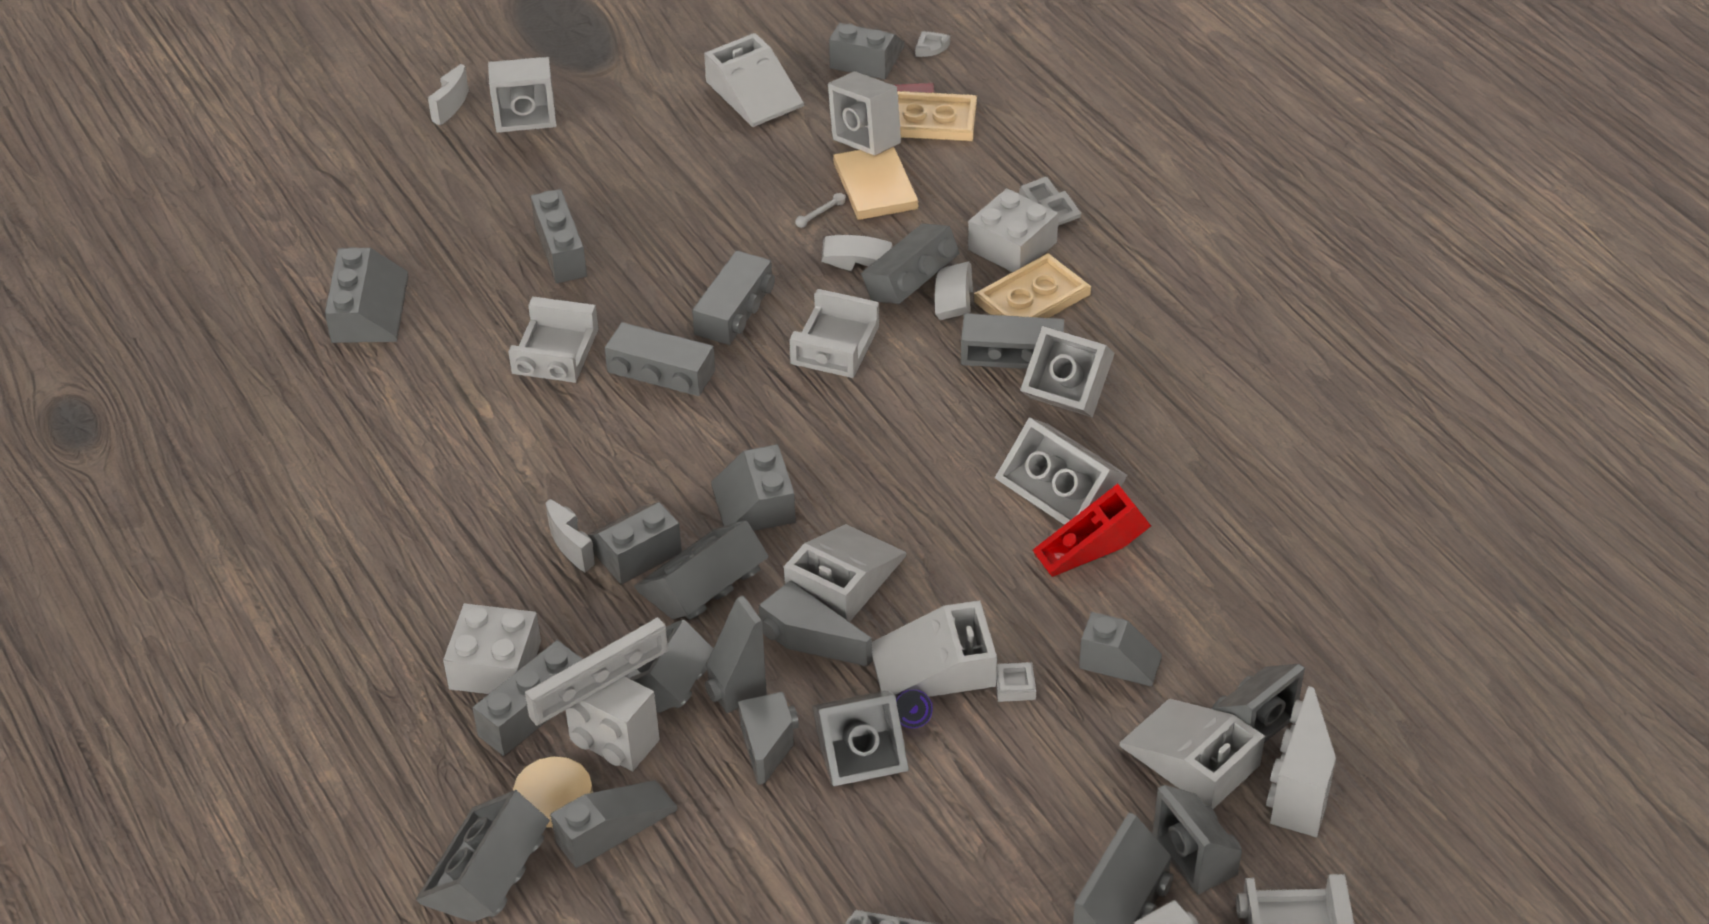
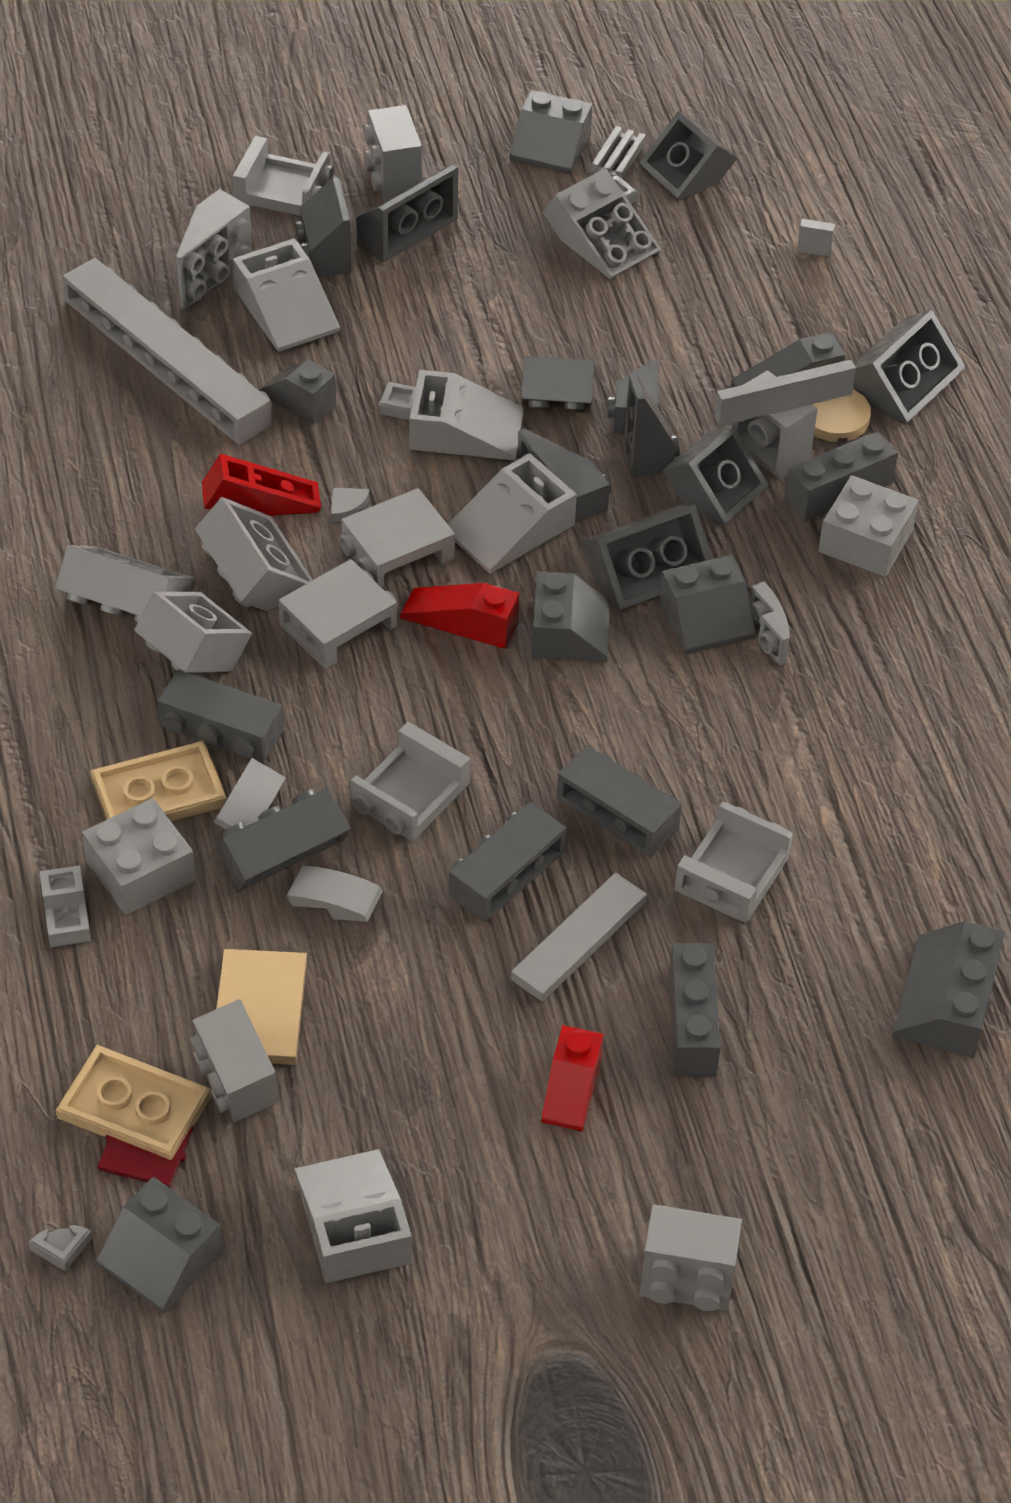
camera: 165 degrees left, 5 degrees up
light grey slope [428,64,469,126] -> none
light grey hinge [795,193,846,228] -> none
black tile [896,689,933,729] -> none
dark grey slope [1212,664,1305,743] -> none
none -> light grey slope [55,545,196,622]
none -> light grey brick [62,258,272,446]
none -> light grey panel [278,559,398,669]
none -> light grey tile [331,488,369,523]
none -> light grey panel [339,488,455,588]
none -> red slope [400,583,520,649]
none -> light grey tile [511,872,647,1002]
none -> red slope [541,1025,604,1132]

